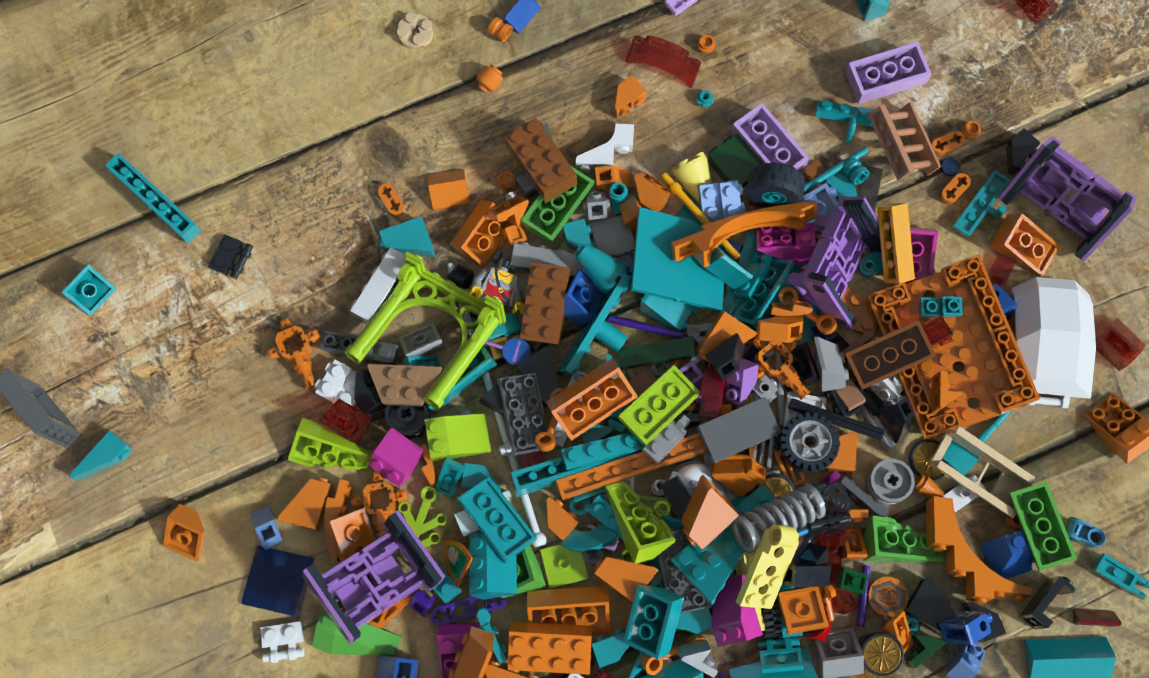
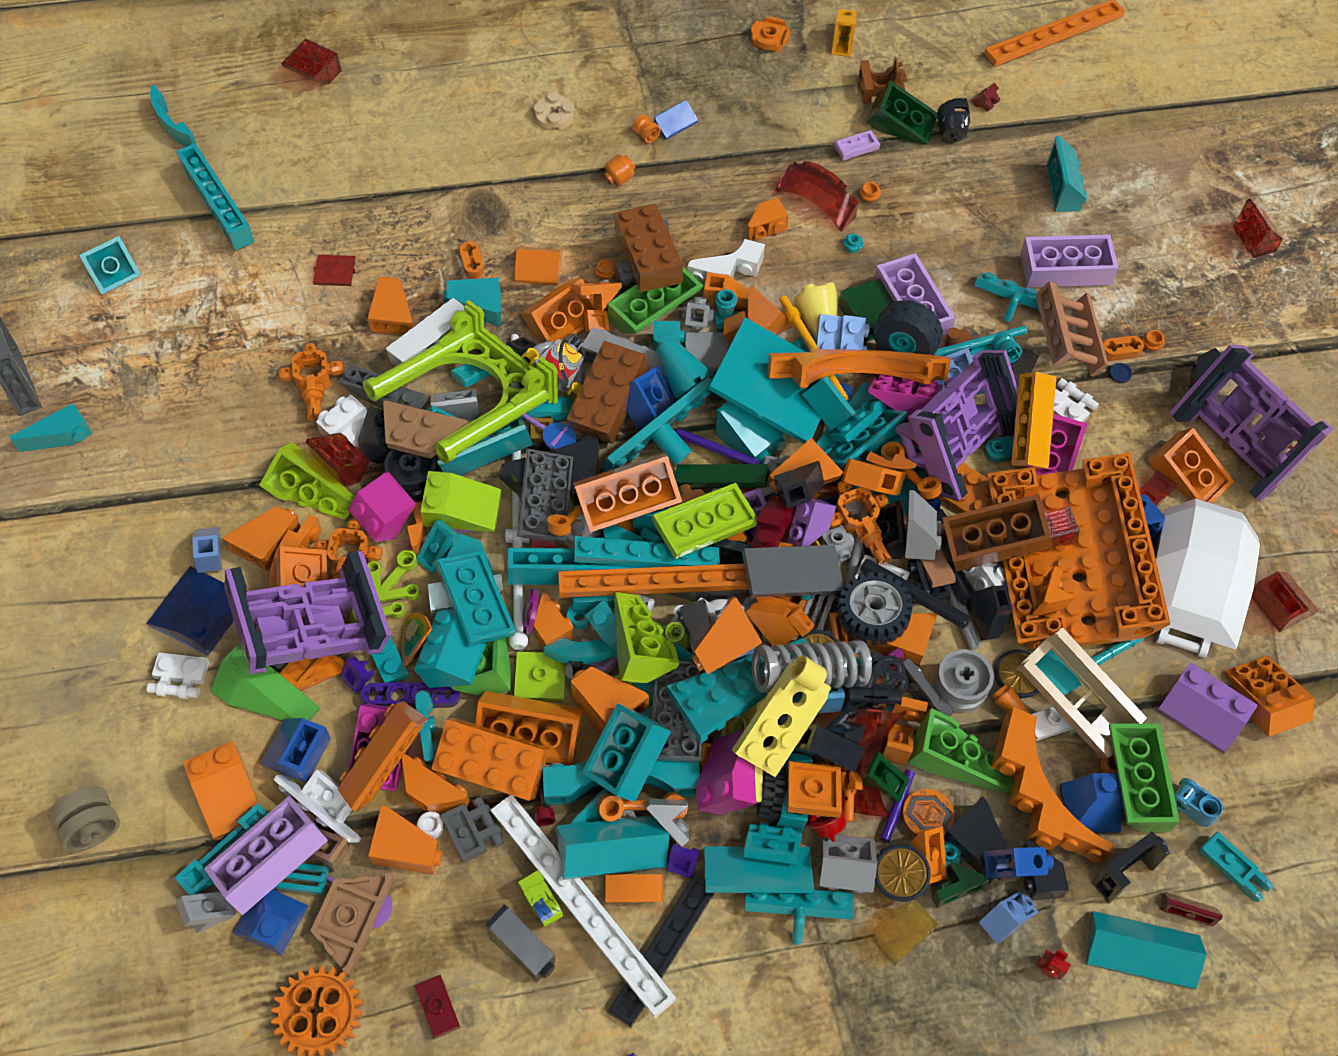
camera: 10 degrees right, 15 degrees down
orange slope [163,504,205,562] -> none
black plate [208,234,253,280] -> none
light grey hinge [642,415,690,464] -> none
teal slope [919,296,963,318] -> none
orange beam [940,173,971,205] -> none
teal plate [952,170,1011,239] -> none
none -> teal slope [150,85,197,147]
none -> clear red slope [281,38,342,83]
none -> clear red piece [313,254,356,286]
none -> orange slope [368,277,414,335]
none -> teal plate [451,356,493,388]
none -> magenta wheel [523,588,539,635]
none -> white plate [1053,378,1099,422]
none -> medium lavender slope [1158,662,1258,753]

